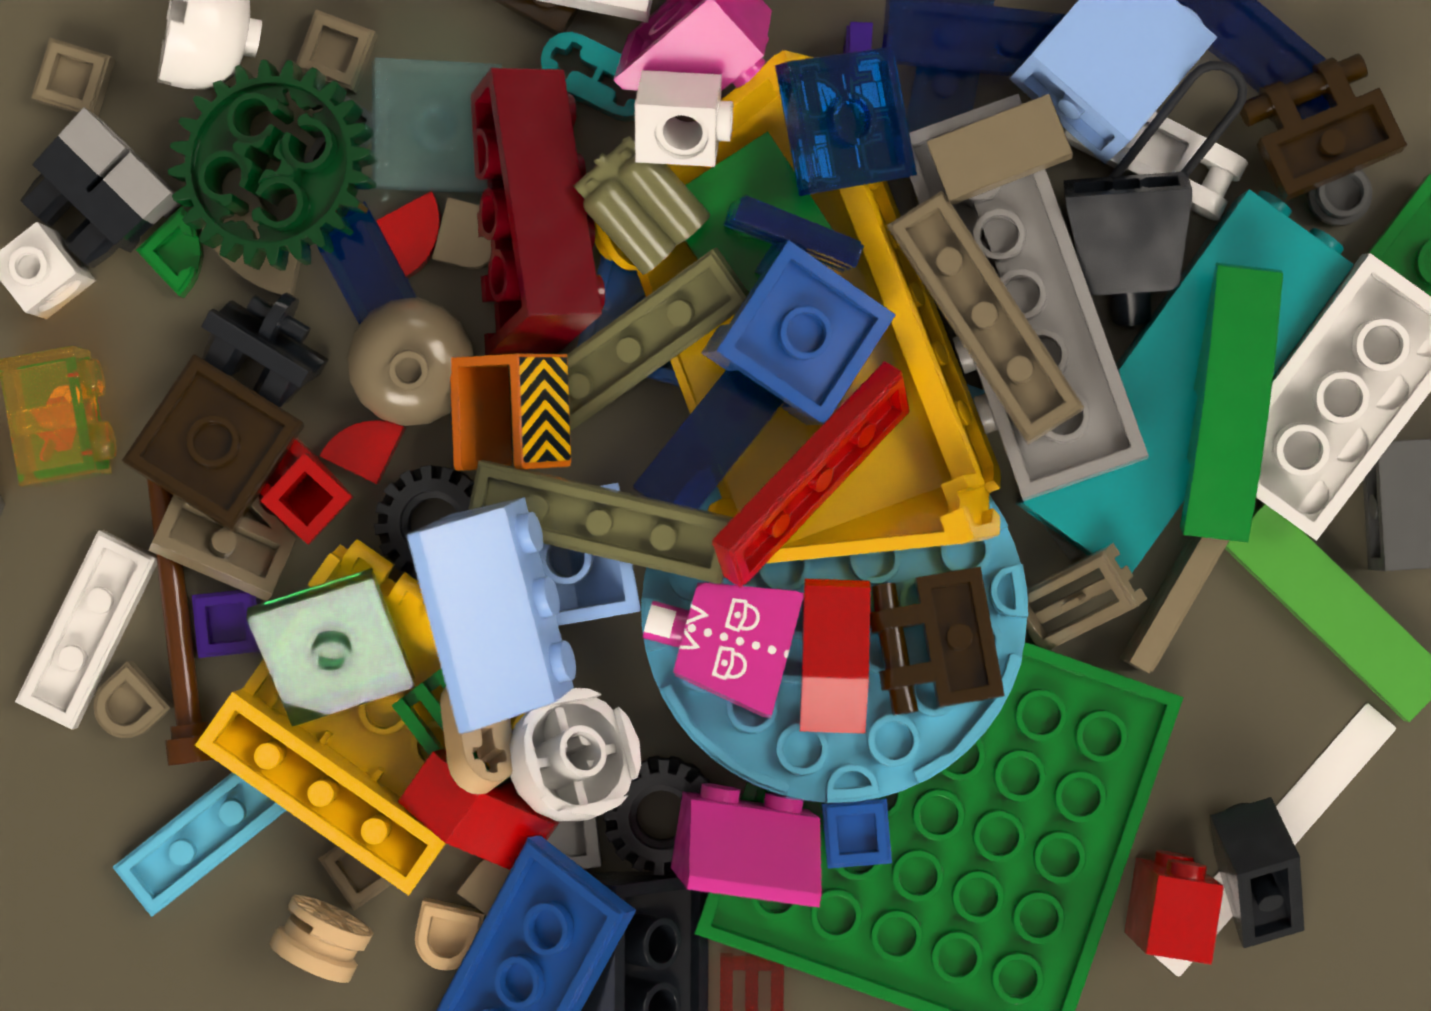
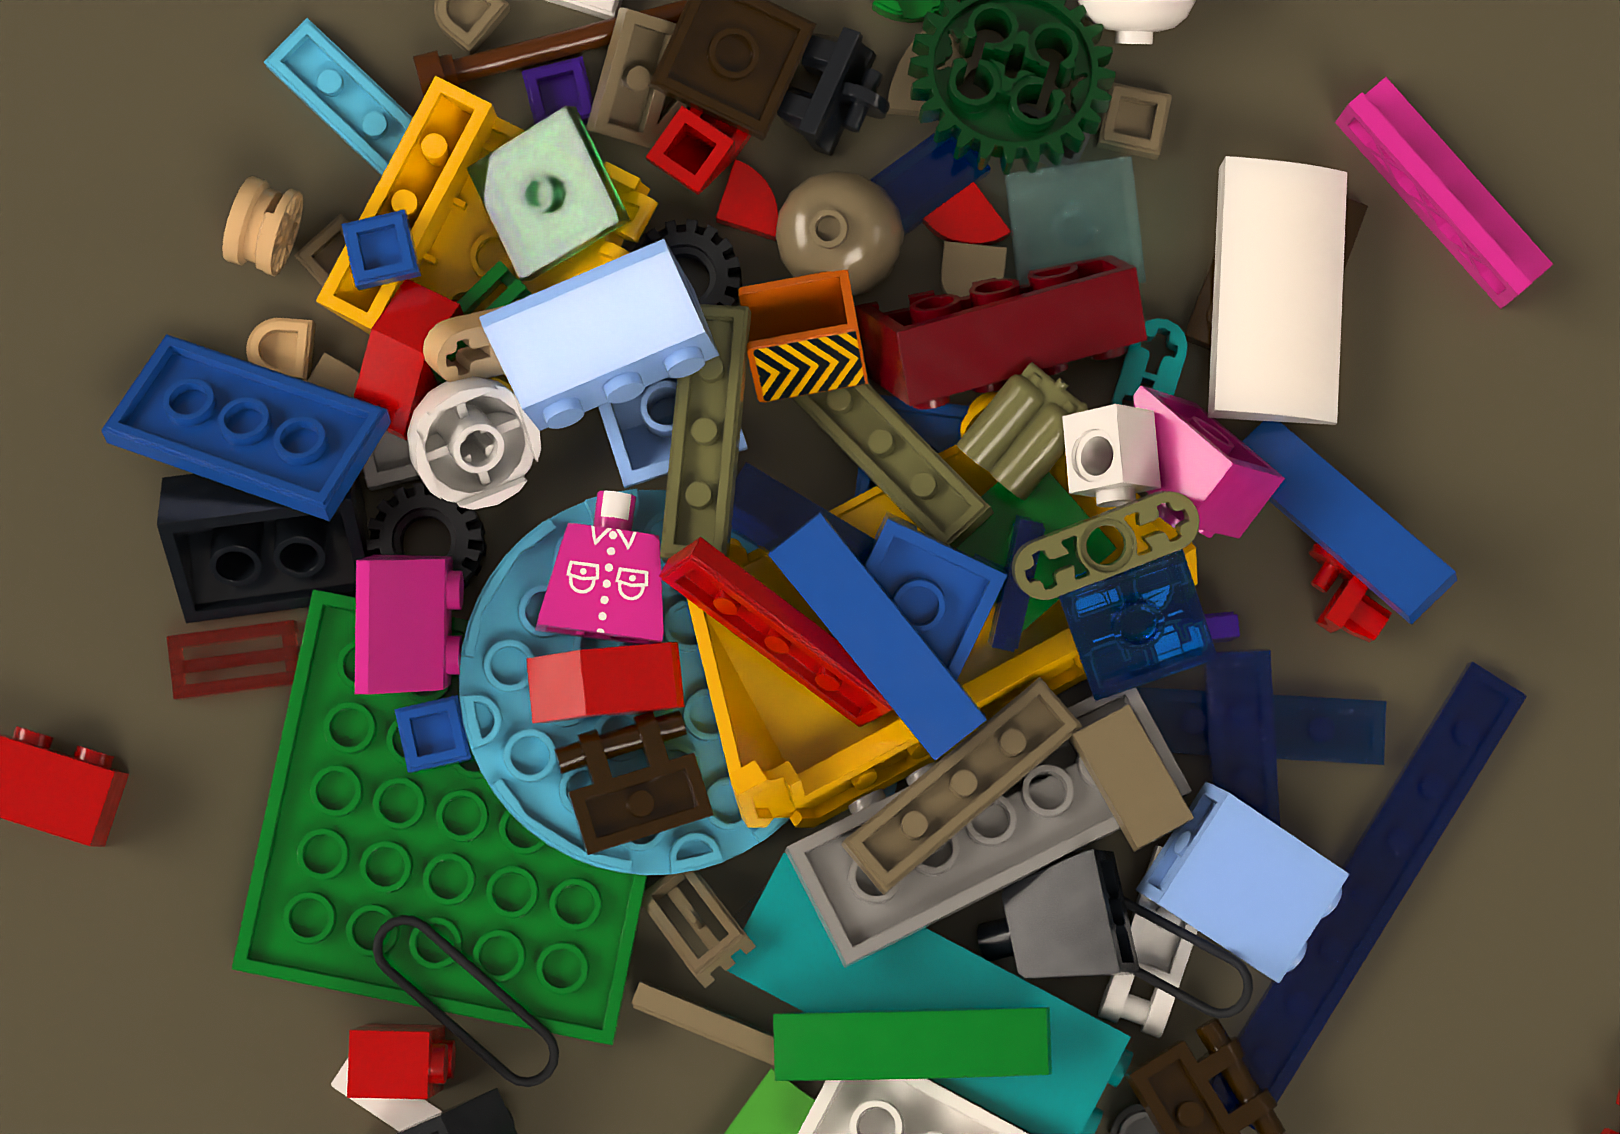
camera: 85 degrees right, 5 degrees down
none -> blue tile [341,209,422,290]
none -> black piece [373,915,559,1087]
none -> blue tile [768,511,987,760]
none -> olive beam [1012,491,1200,600]

